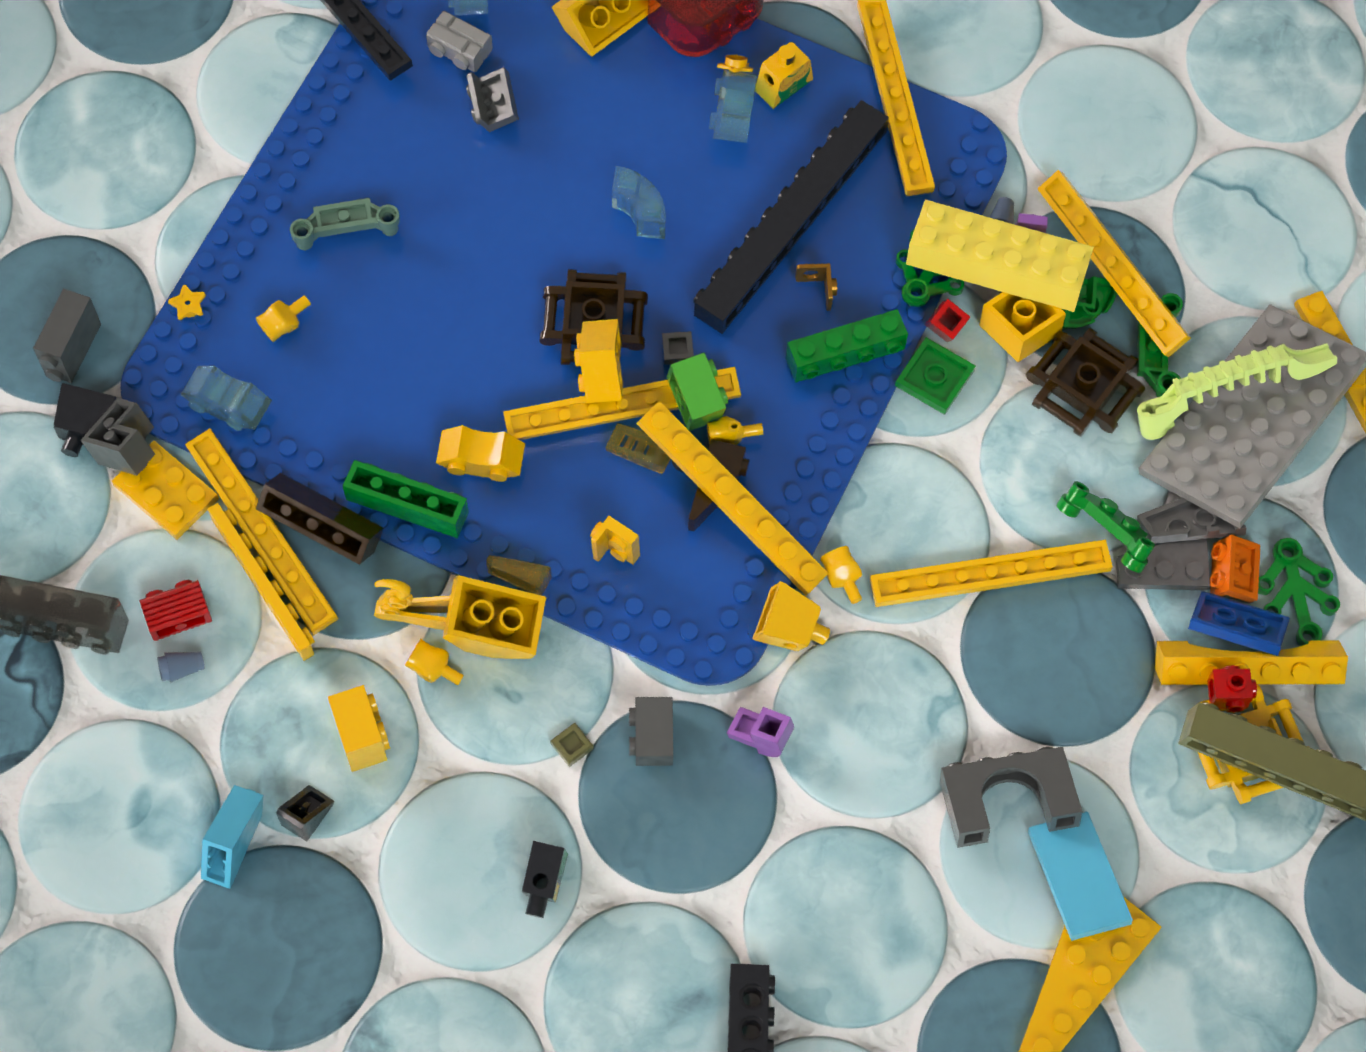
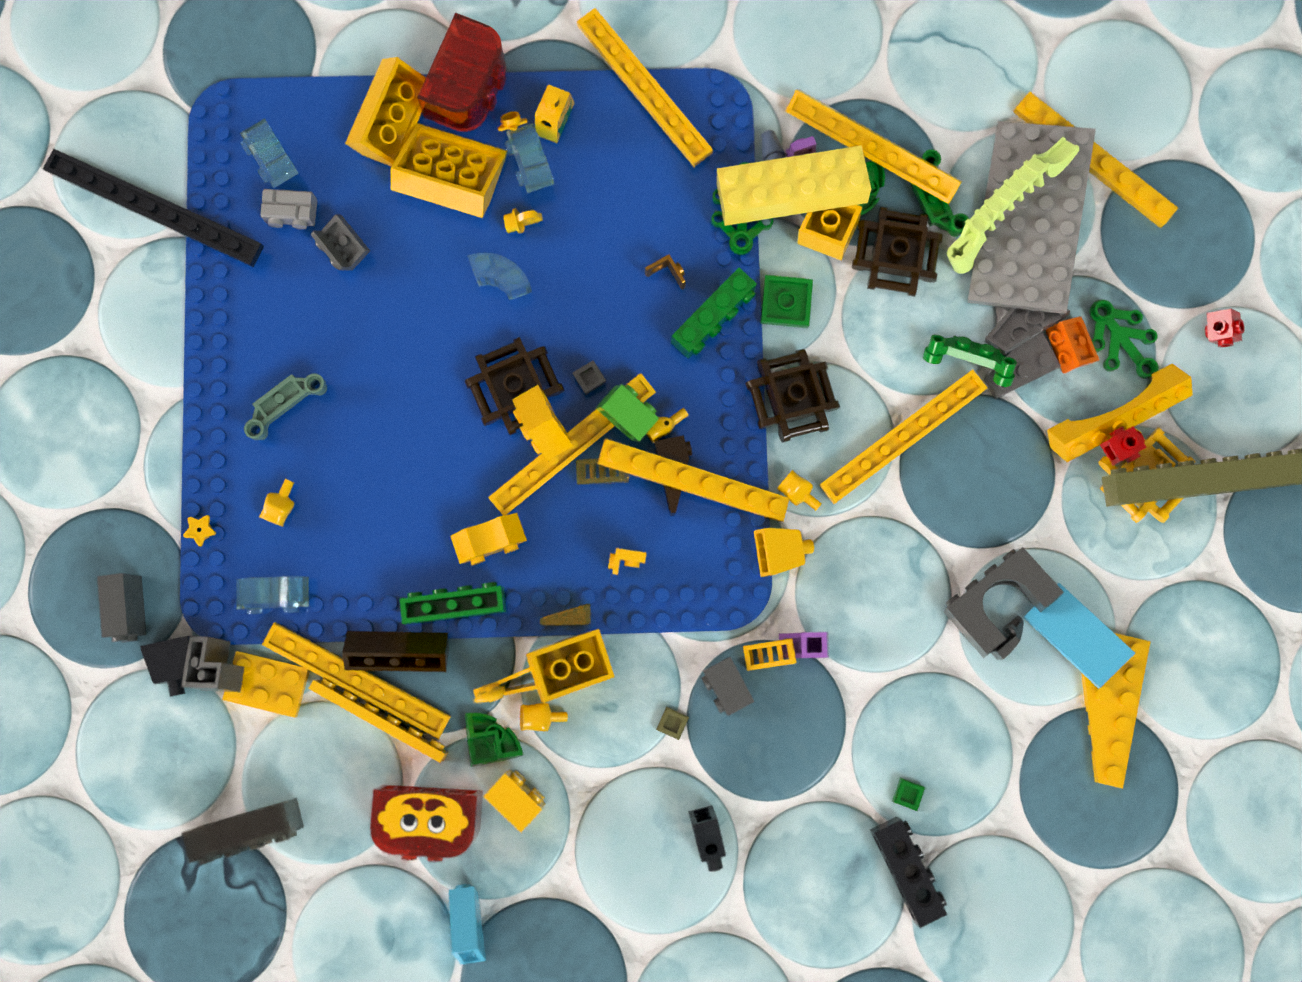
camera: 30 degrees left, 15 degrees up
red brick [139,580,212,641] -> none
sand blue cone [157,651,205,683] -> none
black slope [276,785,335,842] -> none
black brick [693,100,889,334] -> none
red brick [925,299,970,342] -> none
blue tile [1188,591,1290,656] -> none
none -> clear red brick [370,785,483,862]
none -> yellow slope [391,123,507,218]
none -> green brick [465,713,523,767]
none -> yellow piece [503,208,543,234]
none -> yellow slope [743,638,797,671]
none -> dark brown brick [745,349,841,443]
none -> green tile [892,778,925,811]
none -> dark grey slope [991,615,1024,660]

